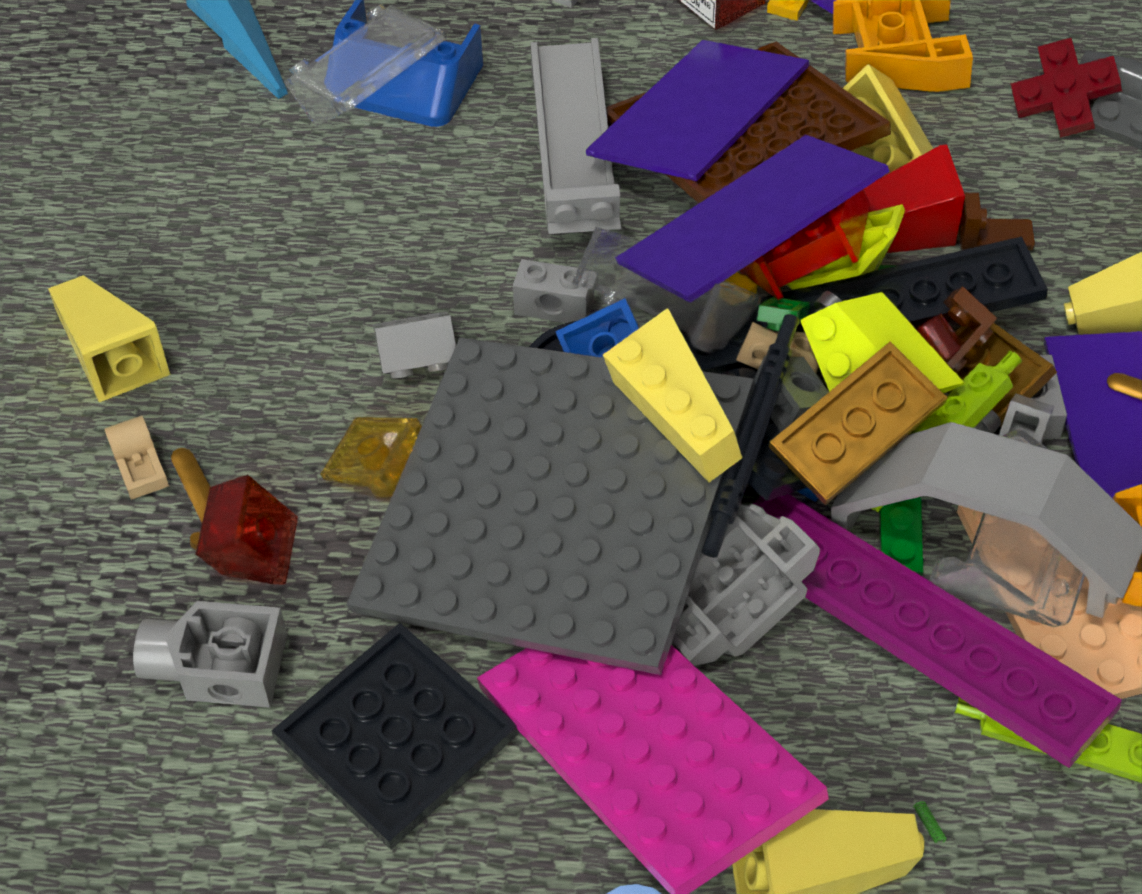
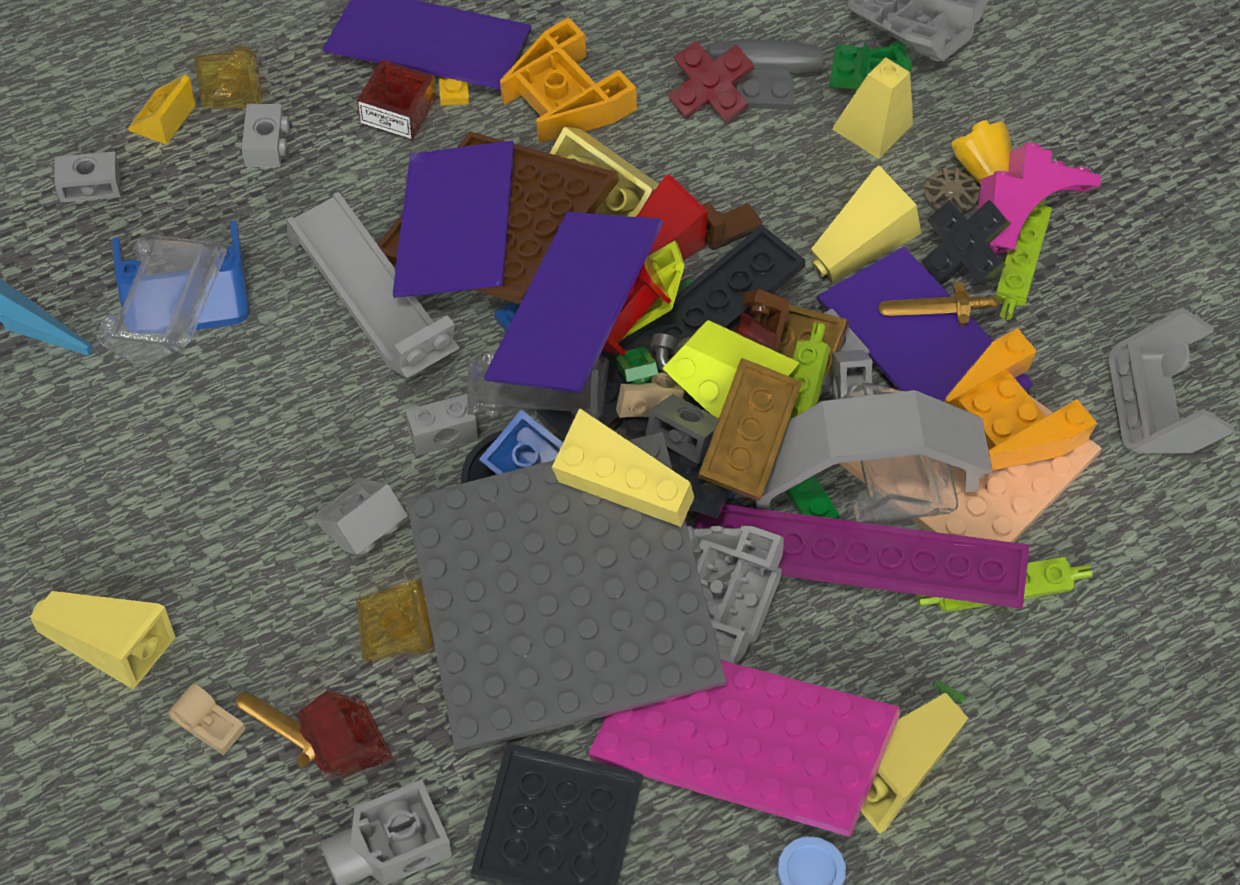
camera: 35 degrees left, 5 degrees up
black axle [702,314,799,558] -> none

